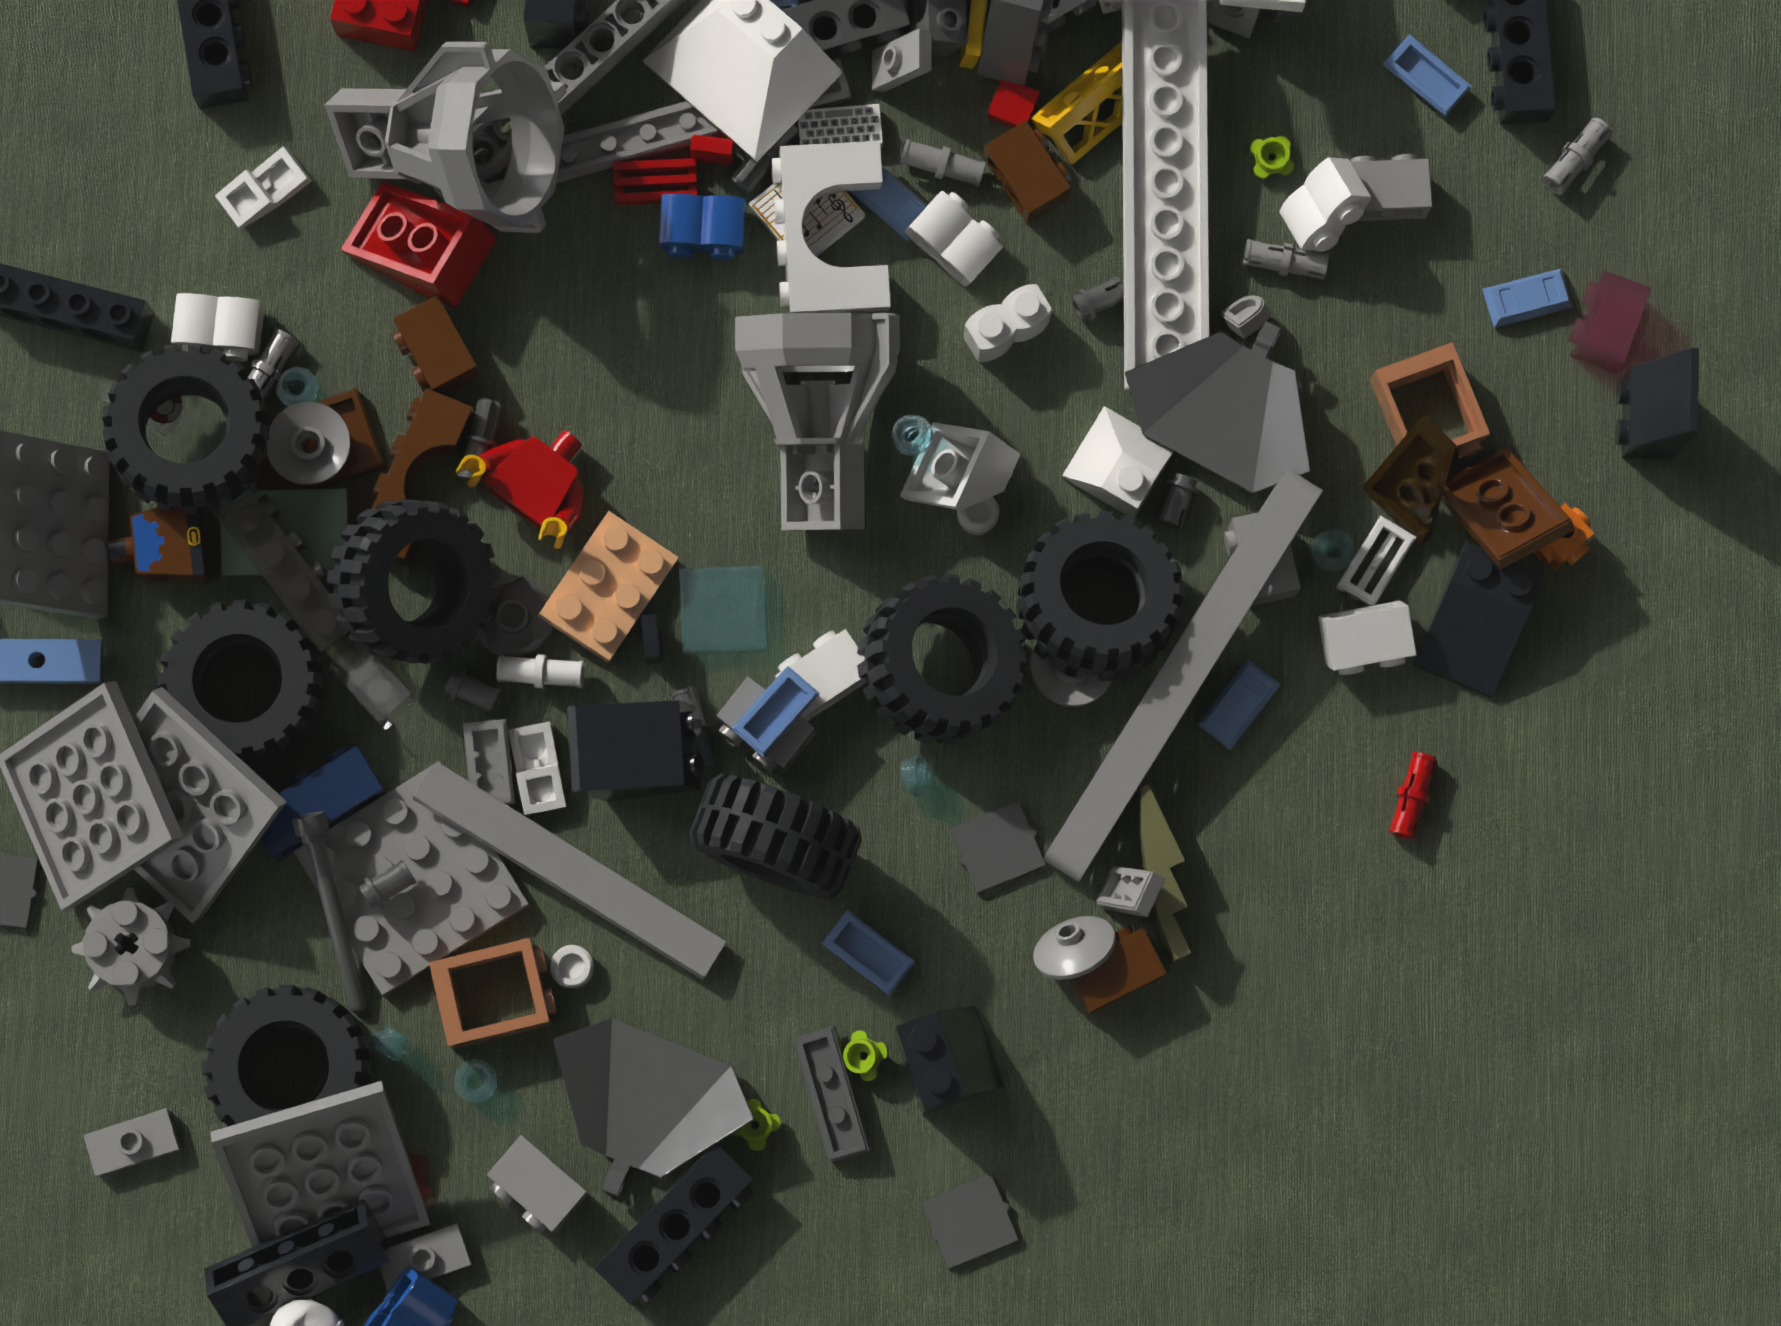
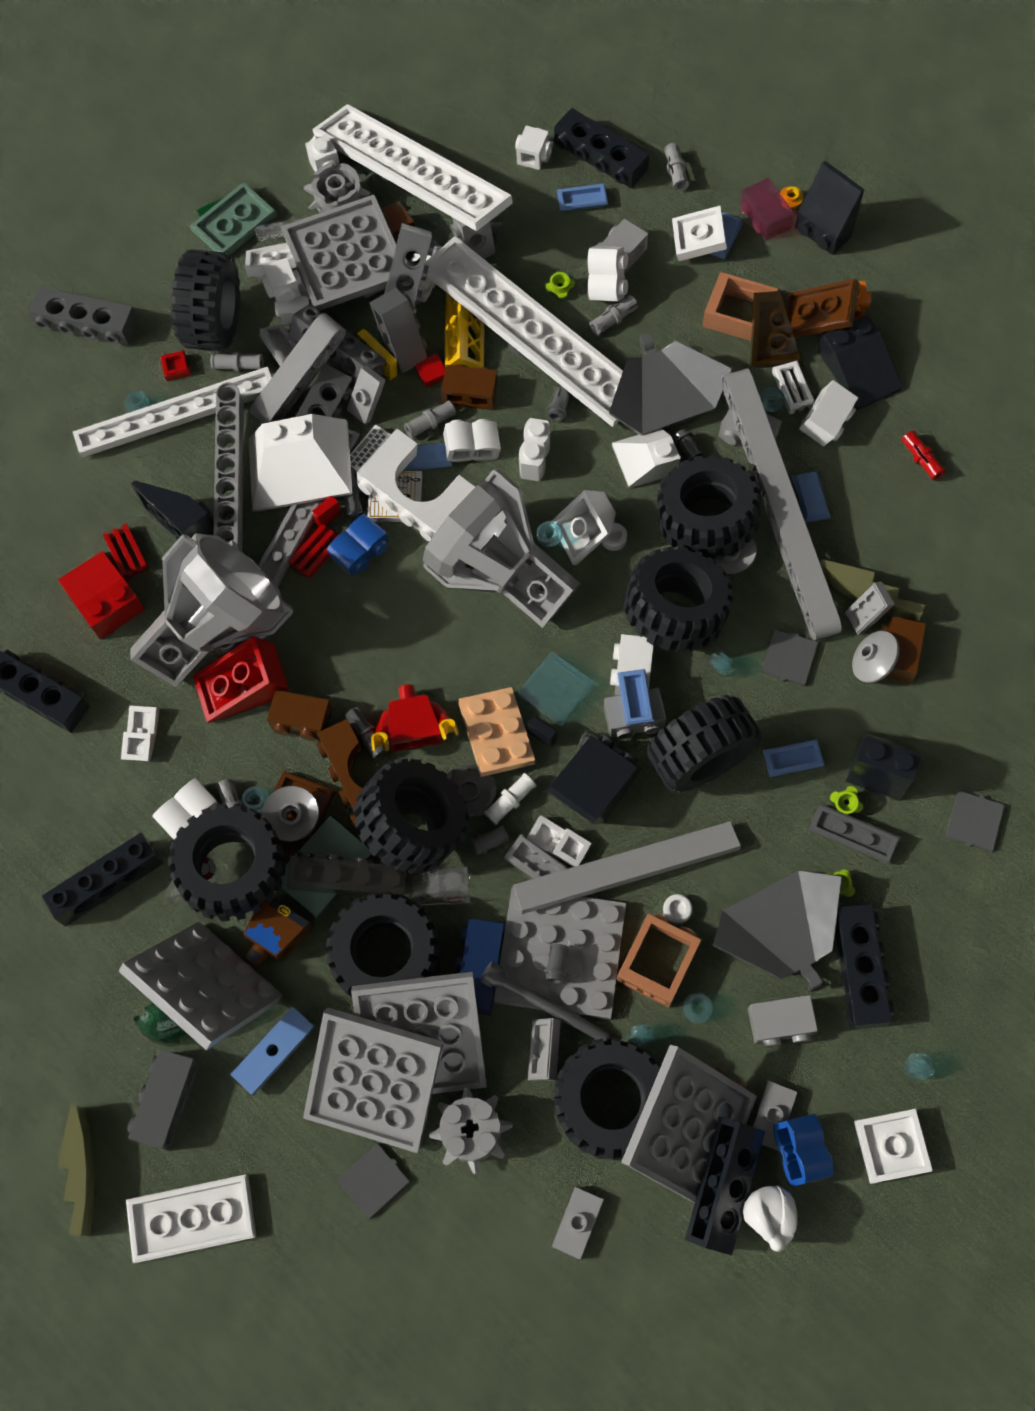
camera: 40 degrees left, 10 degrees down
light grey tile [1219,295,1270,339] -> none
none -> light grey plate [528,1018,561,1081]
none -> white plate [672,206,727,261]
none -> yellow plate [779,186,804,211]

